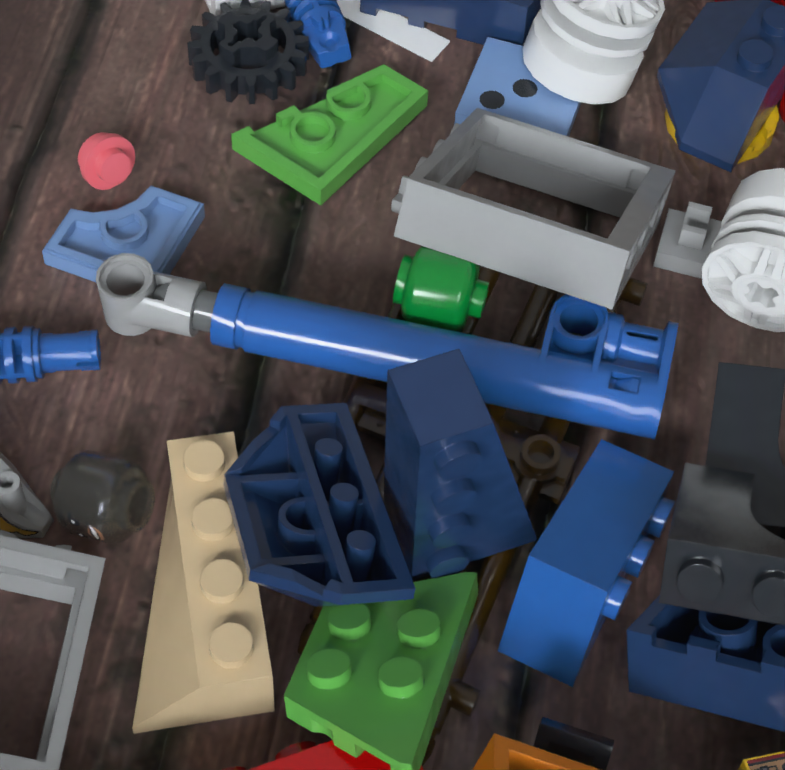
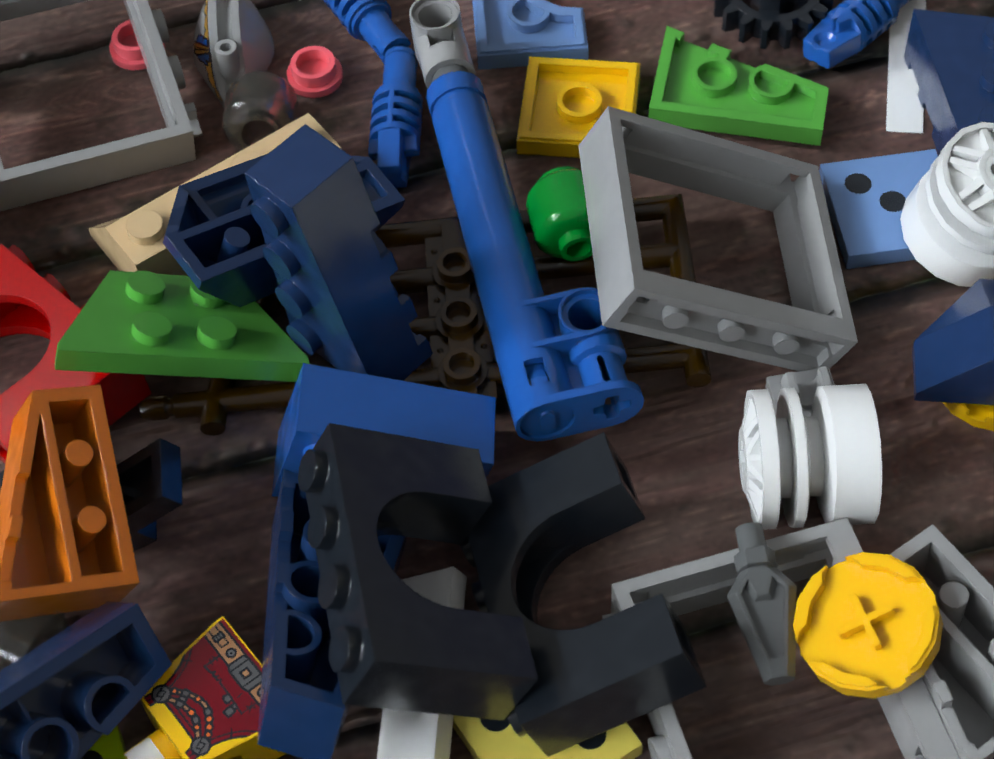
camera: 70 degrees right, 0 degrees up
none -> coral plate [287,46,343,98]
none -> blue hinge [368,46,423,188]
none -> yellow tile [517,56,641,158]

